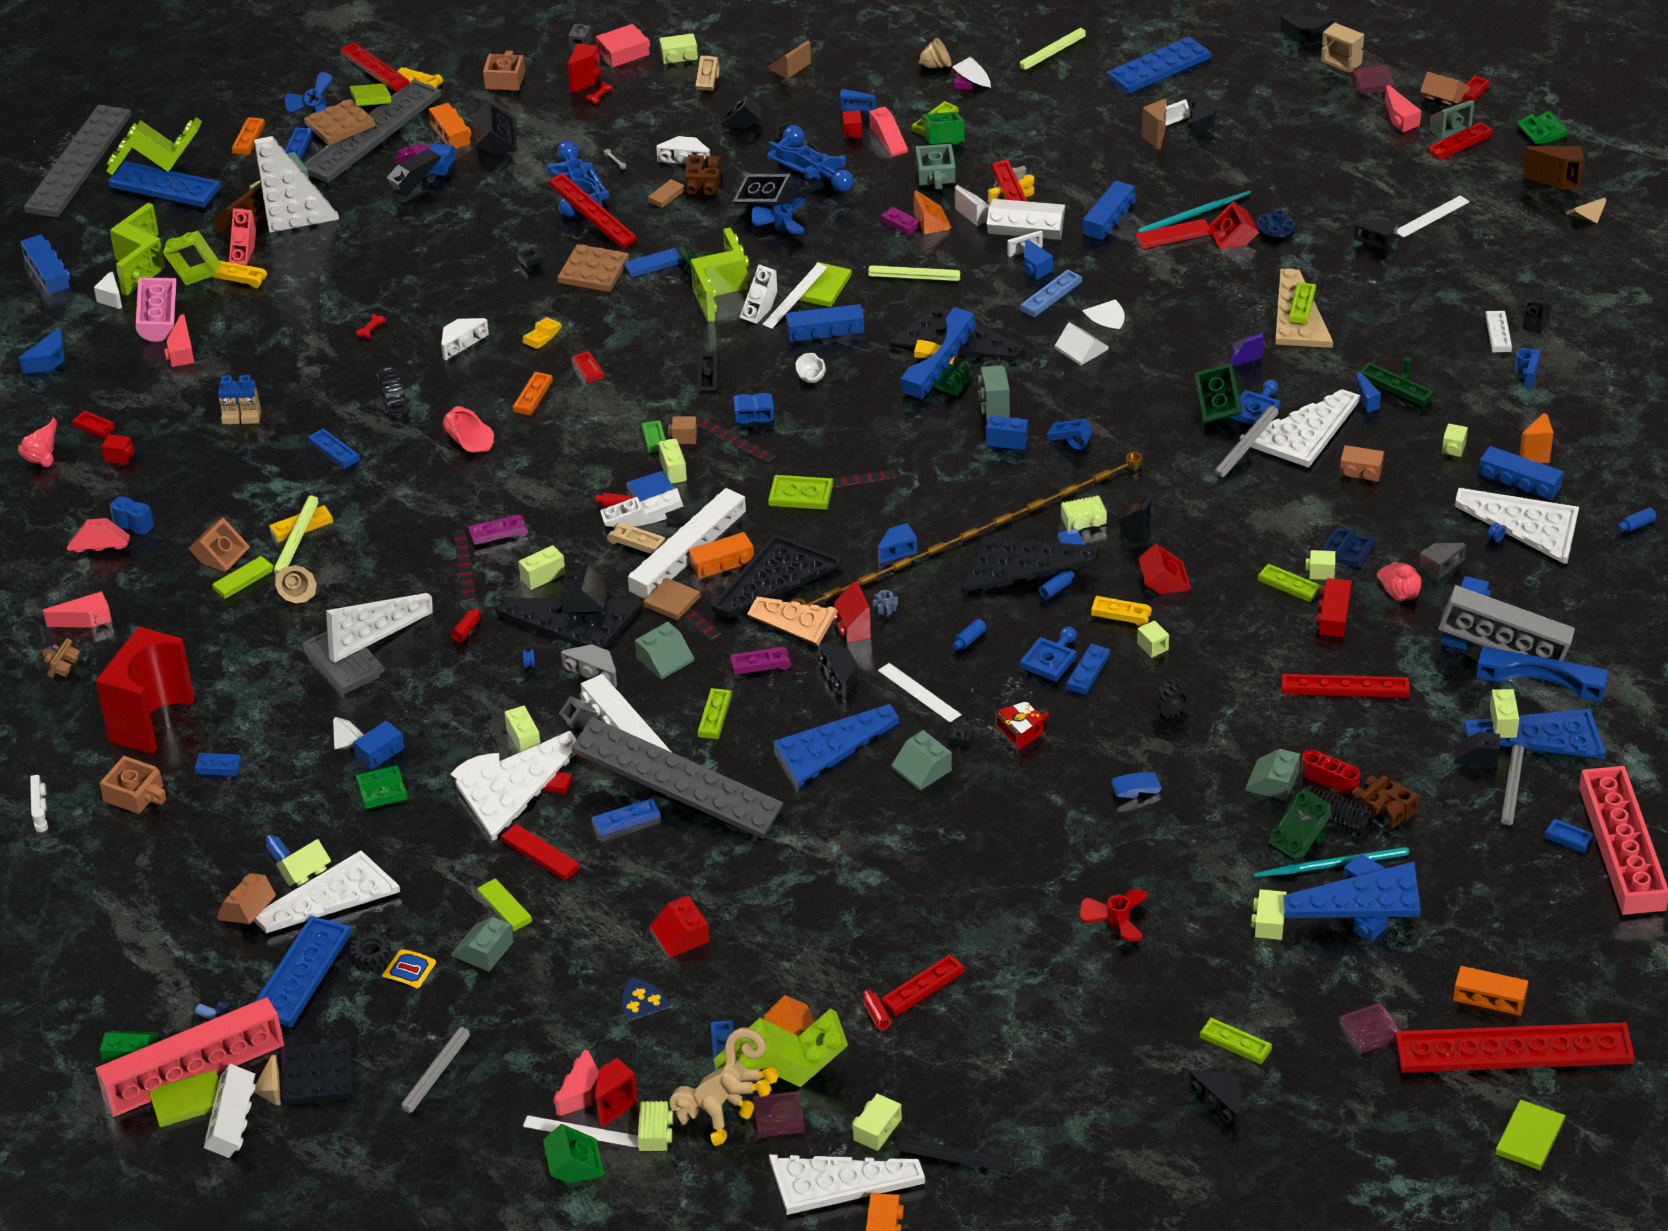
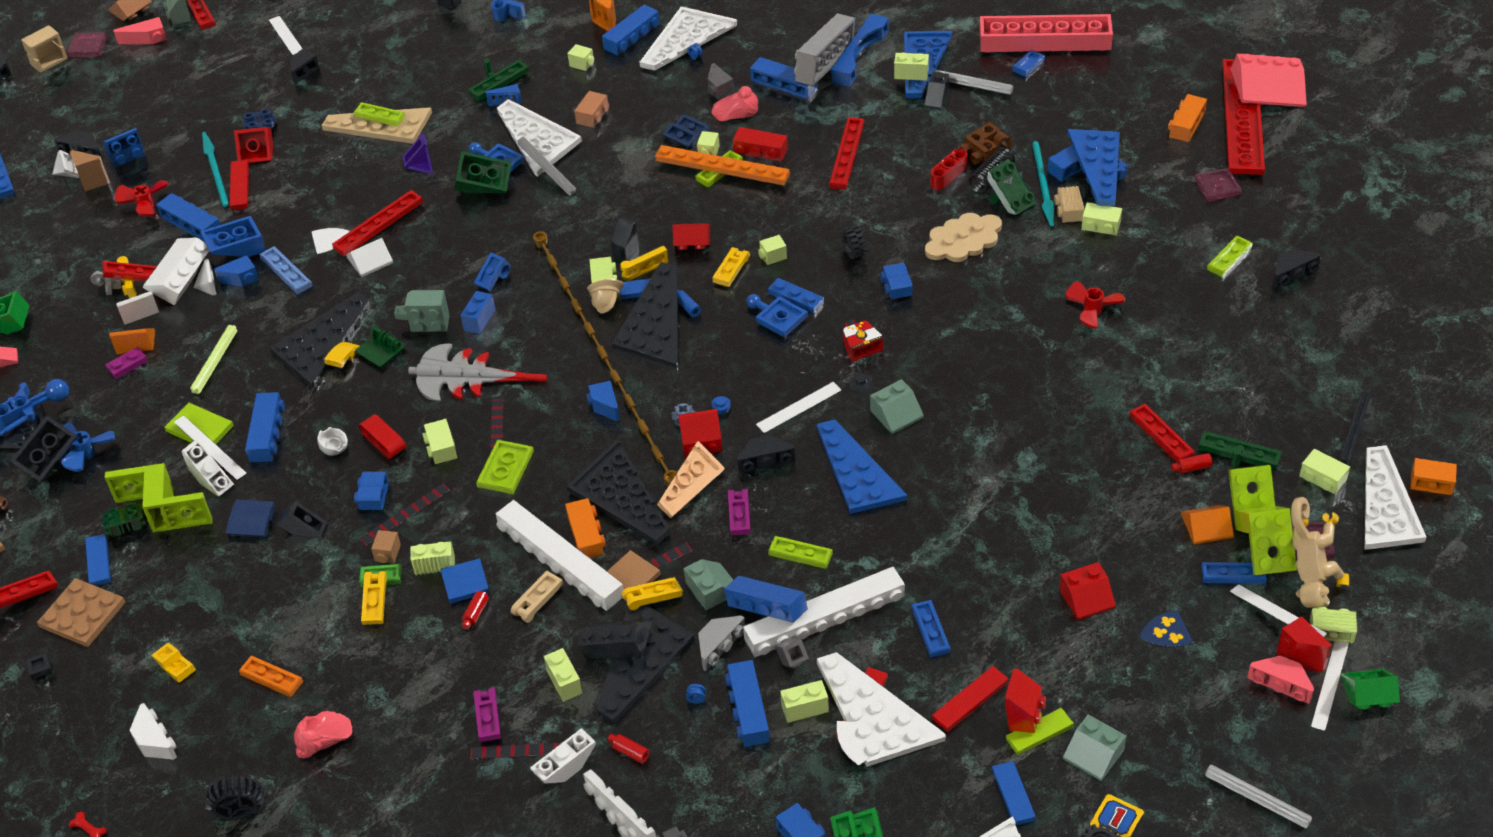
camera: 80 degrees left, 5 degrees up
red tile [571,351,604,383] -> none
dark grey plate [572,717,783,839] -> none
white slope [600,488,683,527] -> none
blue arch [901,307,976,399] -> none
sand green hinge [916,144,955,189] -> none
blue cylinder [952,619,987,650] -> none
blue slope [1111,772,1162,798] -> none
sand green slope [1245,749,1300,801] -> none
white plate [1485,311,1512,352] -> none
lime tile [1495,1100,1565,1170] -> none
none -> blue slope [103,128,145,168]
none -> red piece [114,180,169,217]
none -> blue slope [200,216,265,257]
none -> dark blue slope [226,500,275,538]
none -> red plate [332,190,423,256]
none -> red beam [359,414,406,459]
none -> yellow plate [361,571,387,625]
none -> light grey animal [408,344,547,402]
none -> yellowish green brick [422,419,457,464]
none -> white slope [530,728,596,783]
none -> tan piece [587,279,624,314]
none -> yellow plate [621,246,668,281]
none -> yellow plate [621,577,683,610]
none -> orange plate [655,145,790,185]
none -> blue plate [712,396,731,414]
none -> blue brick [724,576,808,623]
none -> blue brick [725,660,770,747]
none -> blue brick [880,262,912,299]
none -> tan plate [925,213,1002,262]
none -> blue tile [992,761,1036,826]
none -> red slope [1005,669,1046,733]
none -> tan brick [1054,186,1084,223]
none -> dark green plate [1198,431,1282,470]
none -> coral slope [1230,54,1306,107]
none -> white sticker [1230,585,1327,637]

